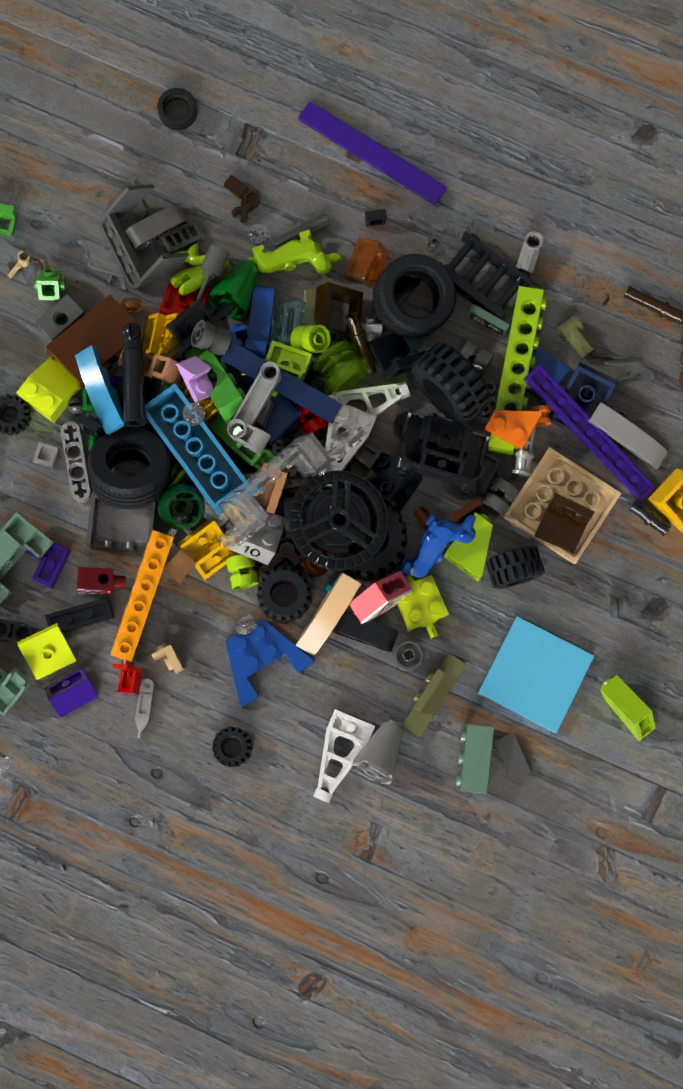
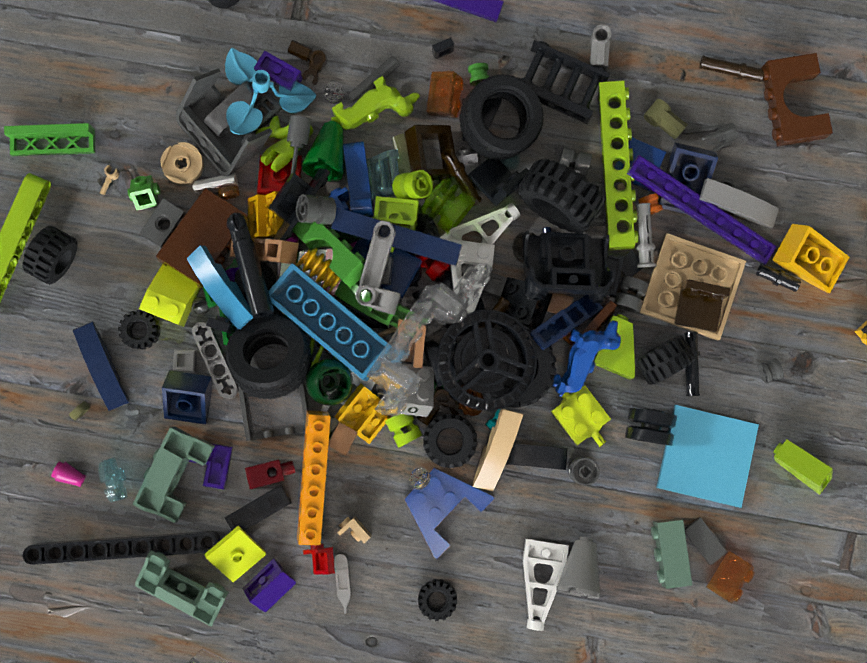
camera: 15 degrees left, 5 degrees up
lavender slope [176,356,214,403] -> none
clear tile [182,403,205,426] -> none
coral piece [349,571,414,624] -> none
olive bracket [402,654,466,737] -> none
sand green tile [468,304,509,337] -> none
orange wing [485,410,543,450] -> none
none -> tan plate [160,142,204,185]
none -> dark blue slope [162,370,212,424]
none -> white slope [192,173,238,196]
none -> medium azure plant [225,48,316,135]
none -> dark purple panel [254,50,303,91]
none -> bright green wheel [468,63,490,86]
none -> dark blue slope [530,295,603,351]
none -> medium nougat tile [547,293,574,314]
none -> black wheel [625,408,677,446]
none -> black pin [684,332,700,396]
none -> clear orange bracket [707,551,755,604]

